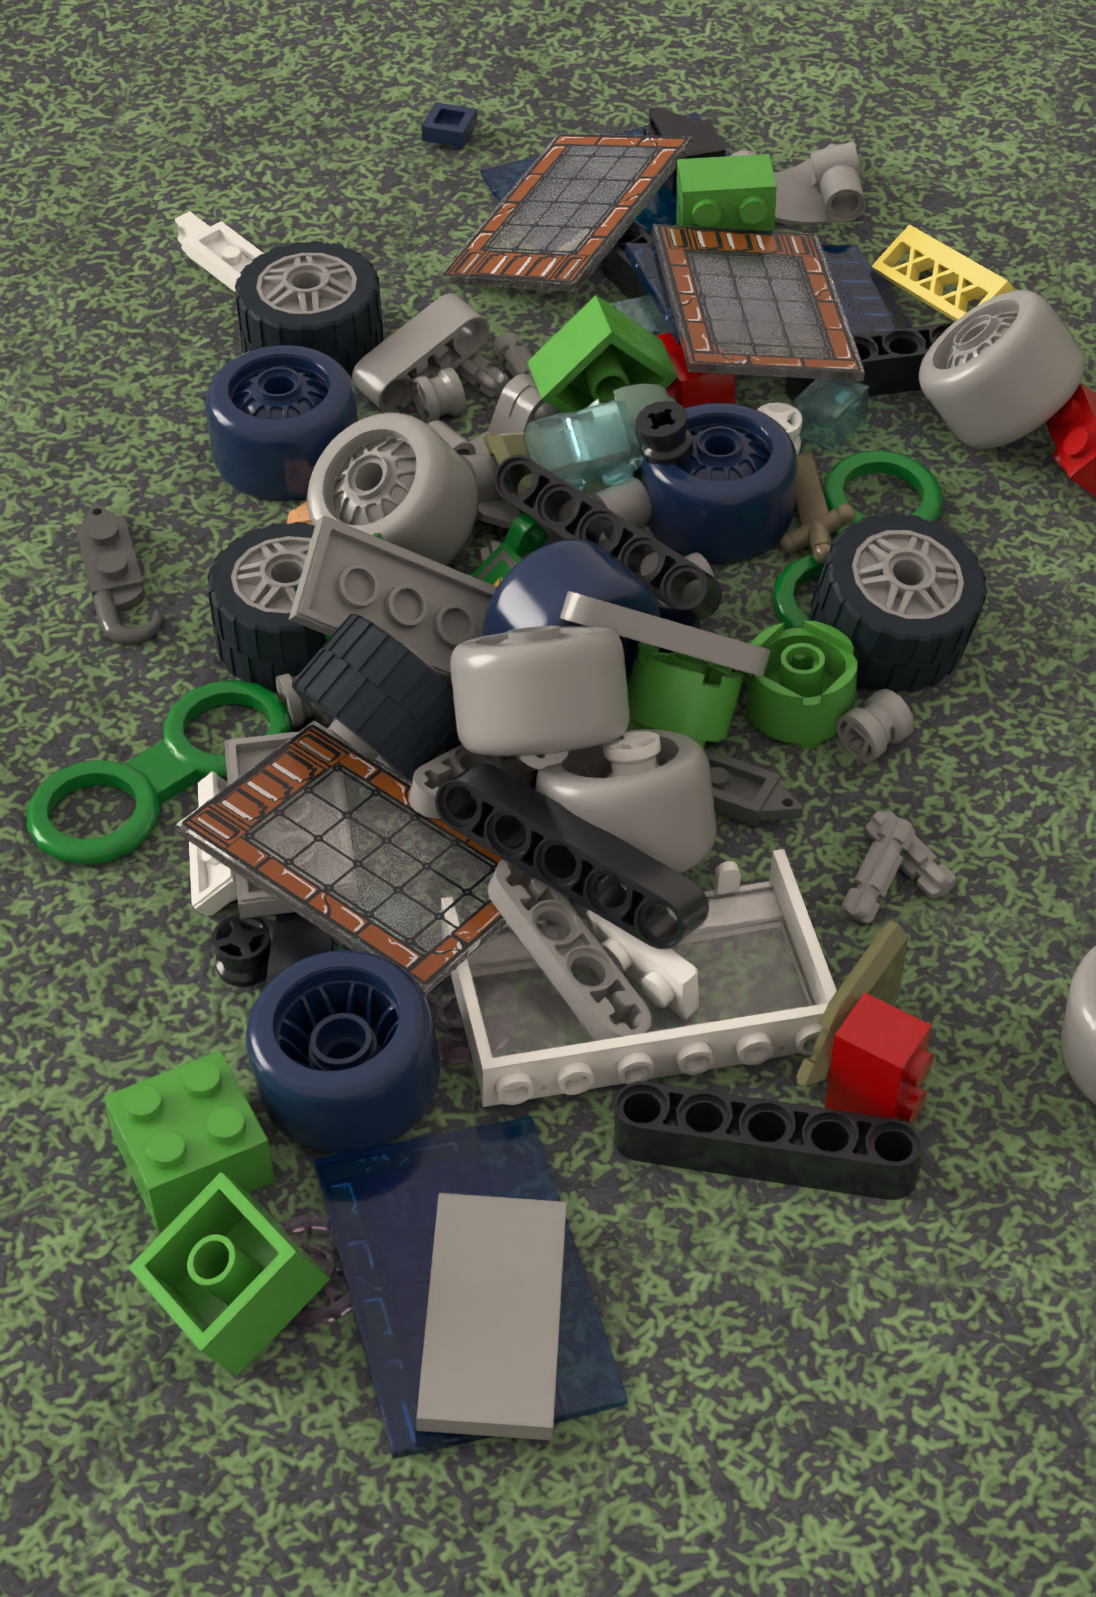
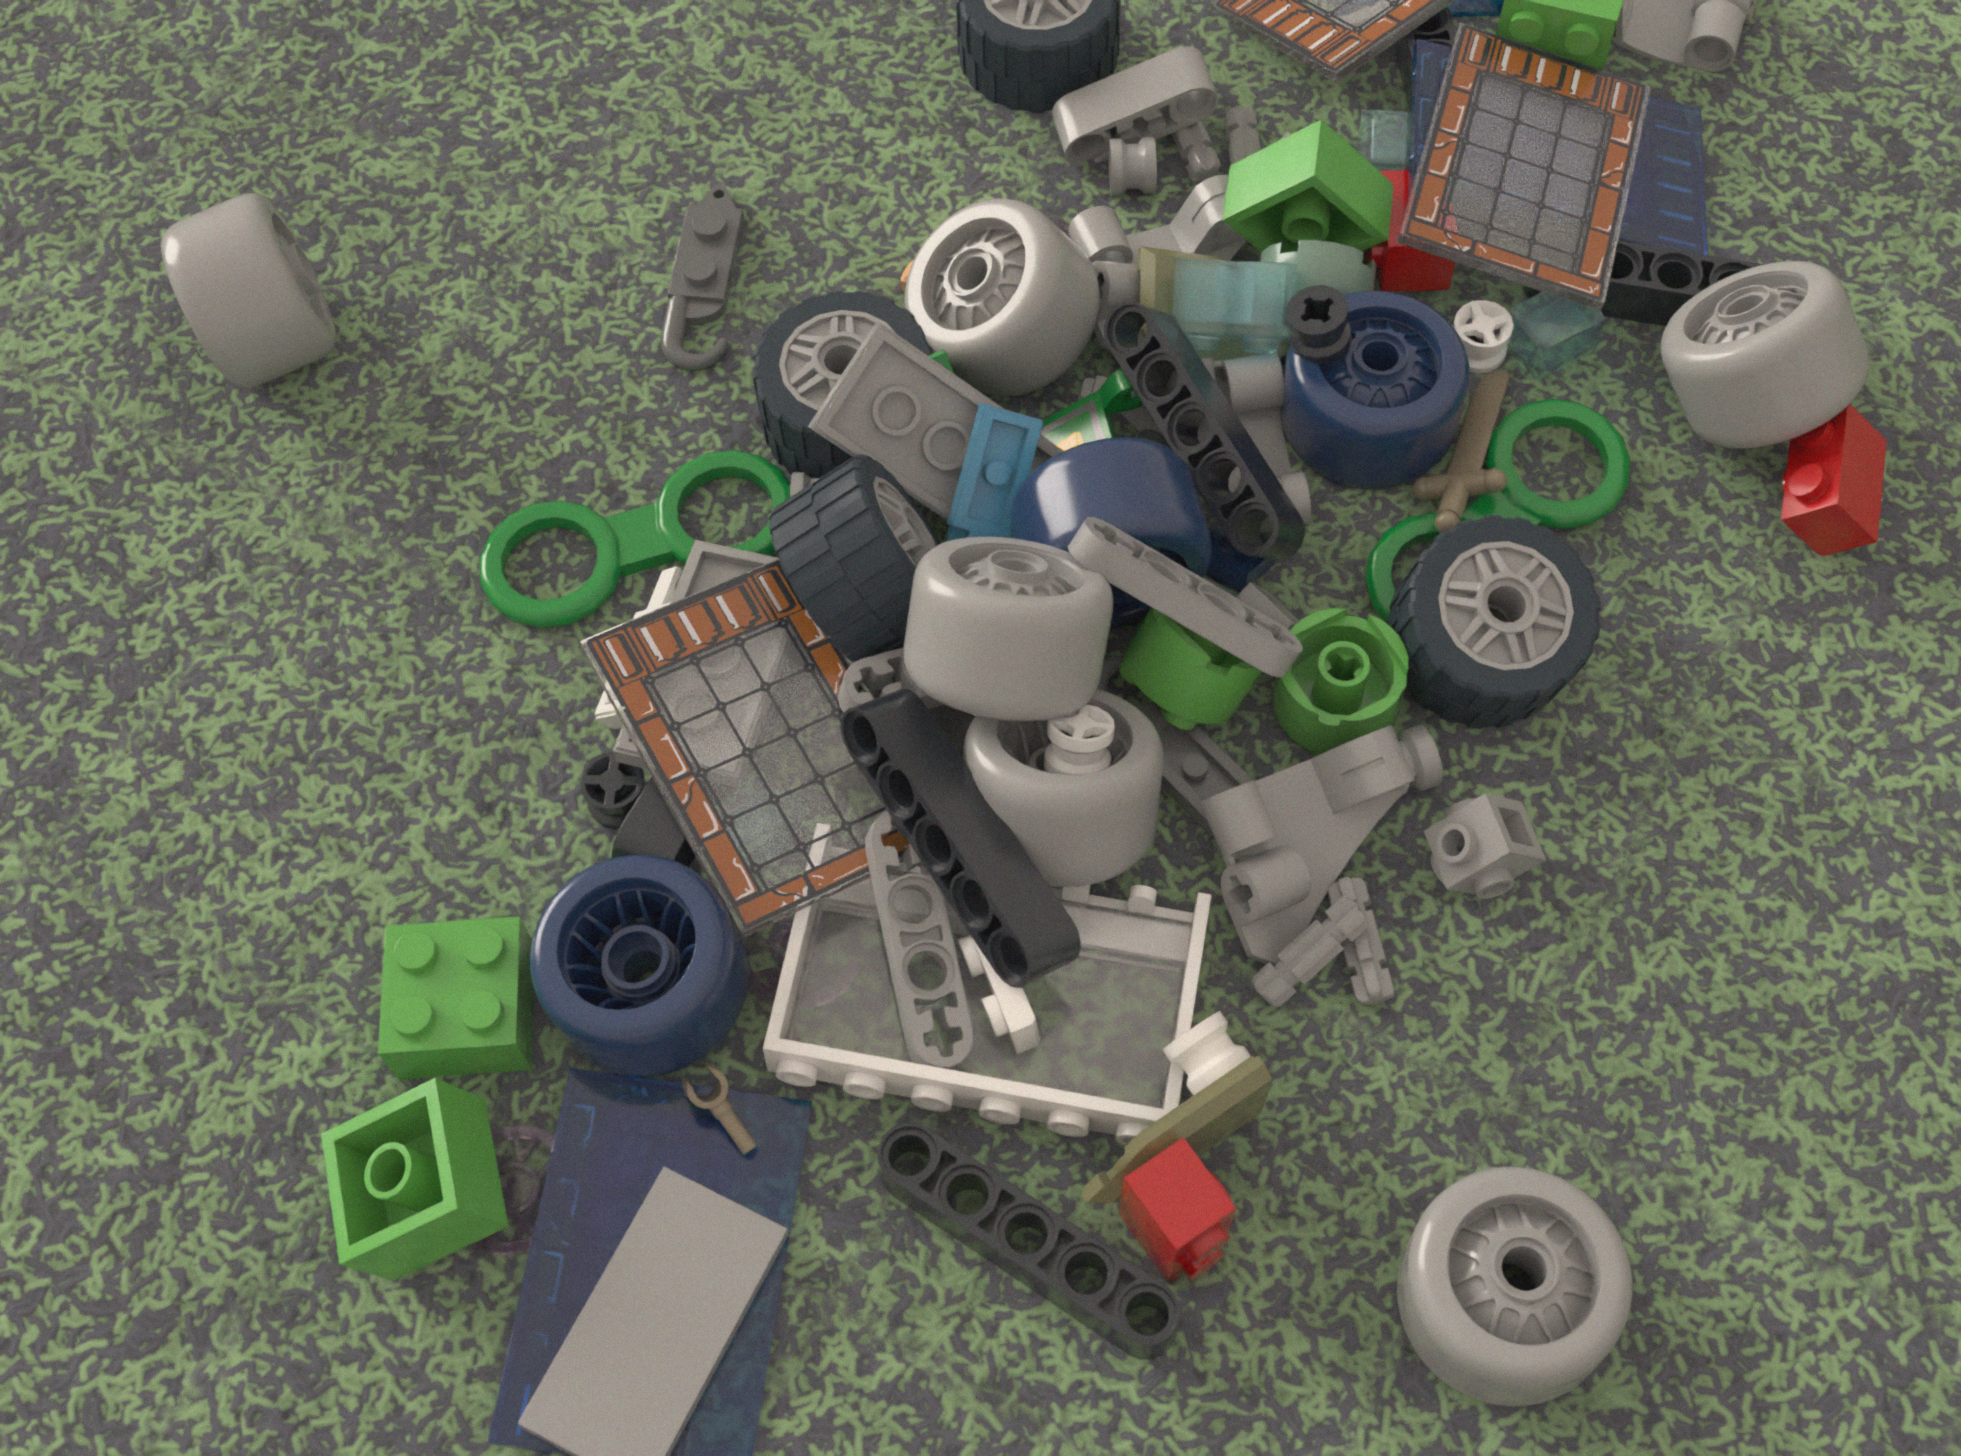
camera: 25 degrees right, 15 degrees up
dark blue wheel [205,345,358,501] -> none
light yellow fence [871,224,1015,321] -> none
none -> dark tan hand [682,1062,757,1155]
none -> dark azure hinge [946,403,1043,541]
none -> white wheel [1163,1011,1251,1096]
none -> light grey panel [1200,725,1415,966]
none -> light grey brick [1424,793,1546,899]

